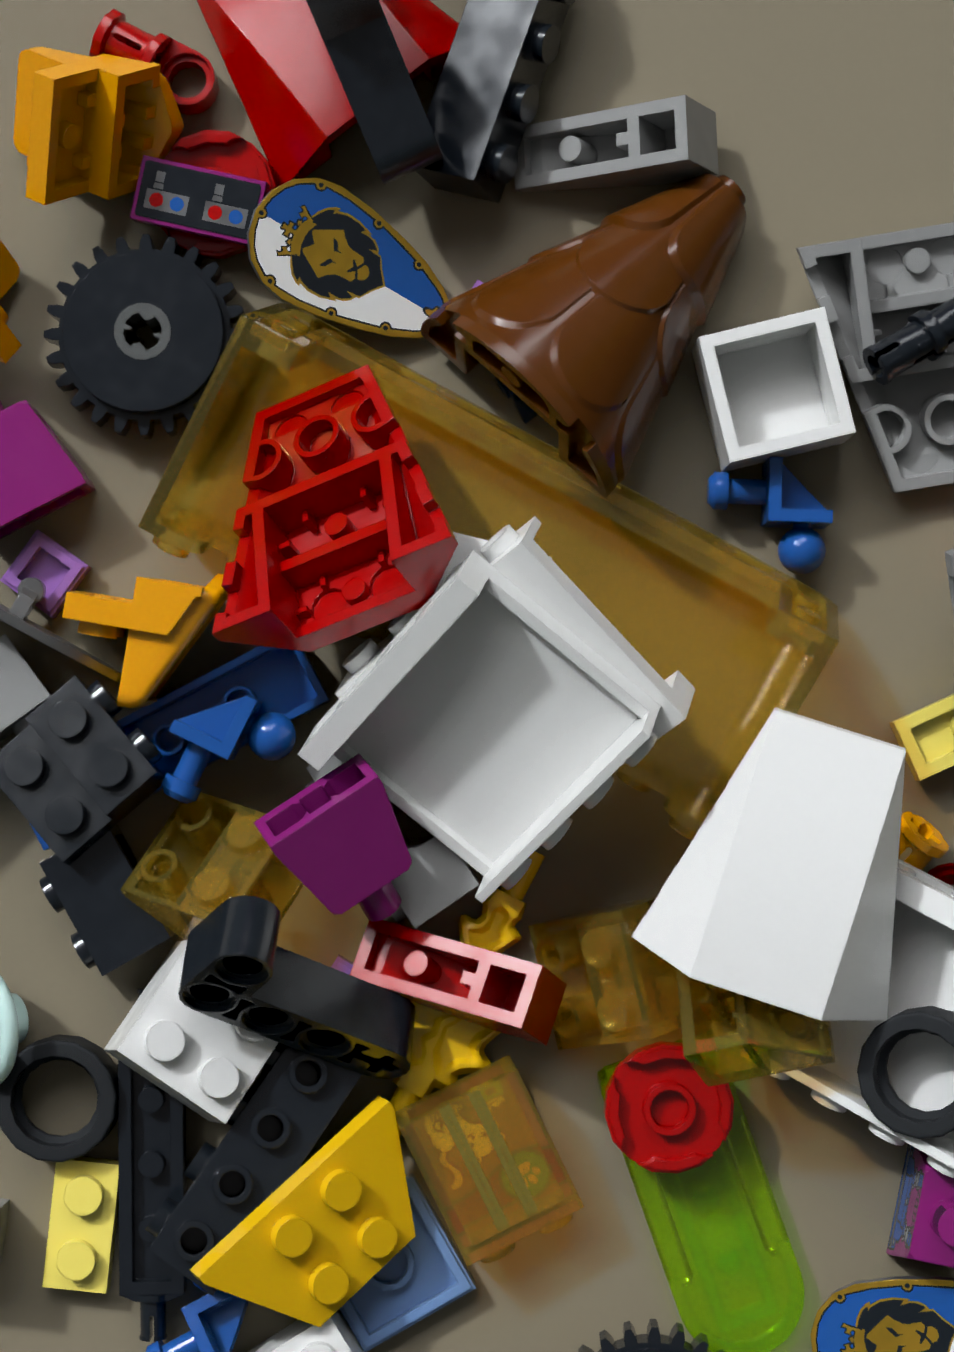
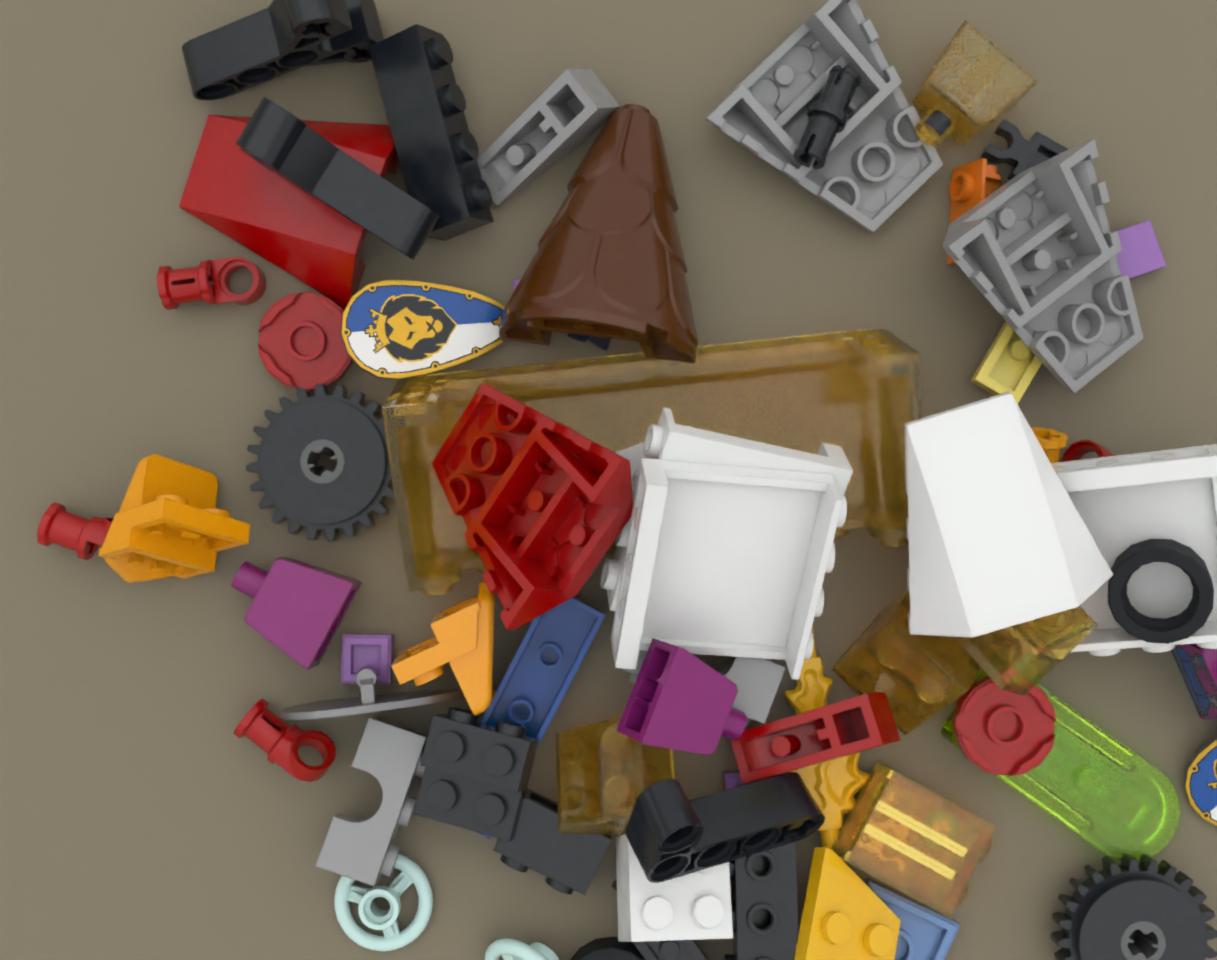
camera: 30 degrees left, 0 degrees up
light orange piece [13,47,184,205] -> none
tile [130,155,270,246] -> none
blue piece [161,695,296,804] -> none
white piece [691,306,856,472] -> none
blue piece [707,456,833,574] -> none

